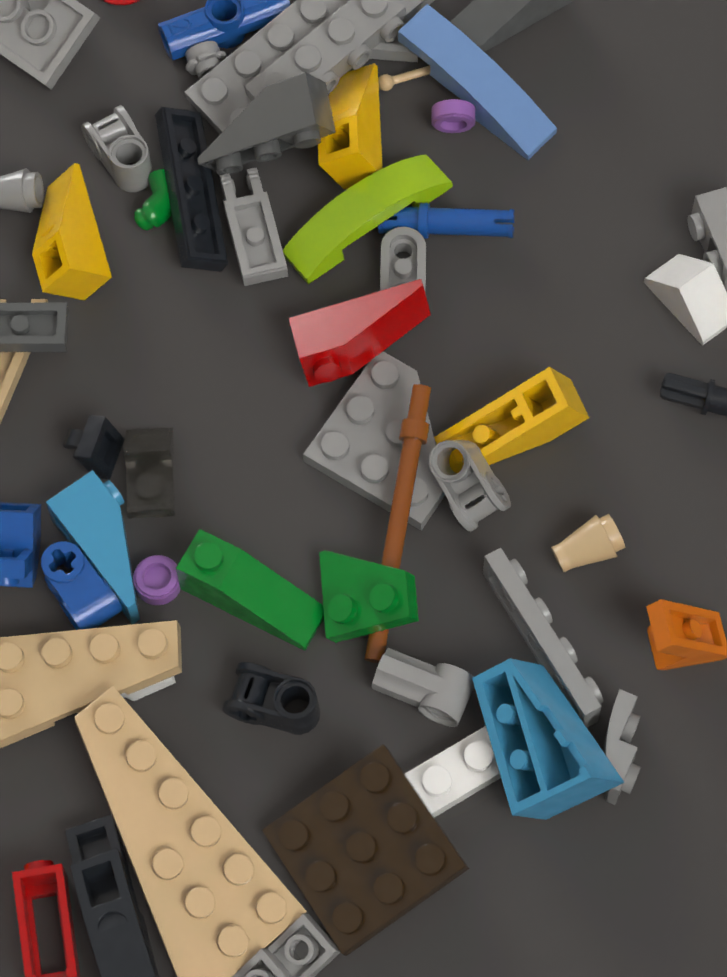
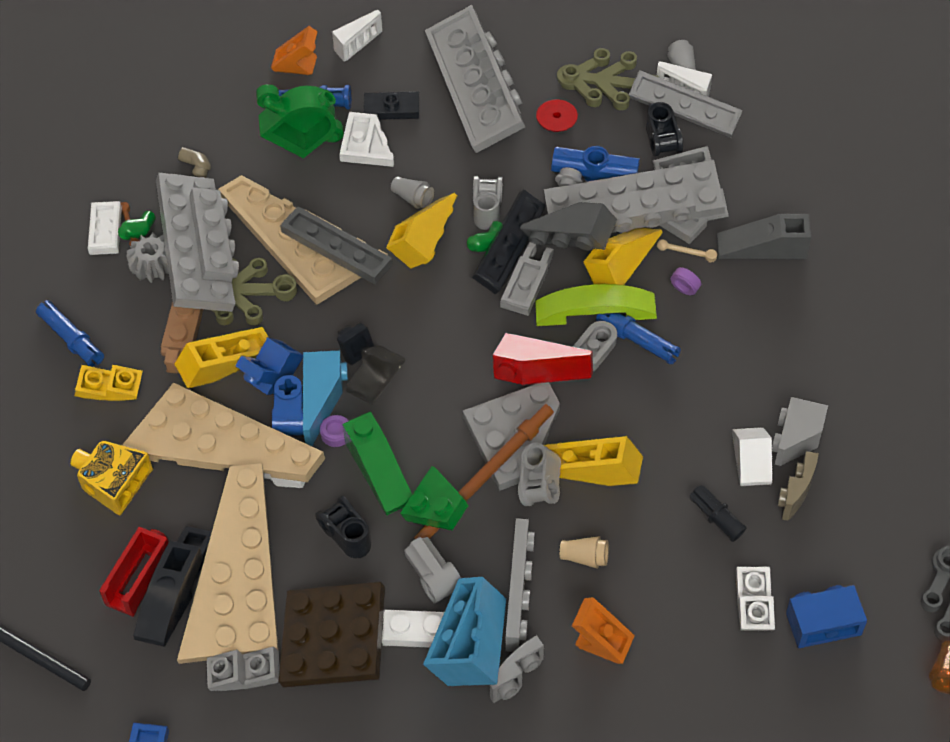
camera: 35 degrees right, 10 degrees down
medium blue slope [398,4,557,160] -> none

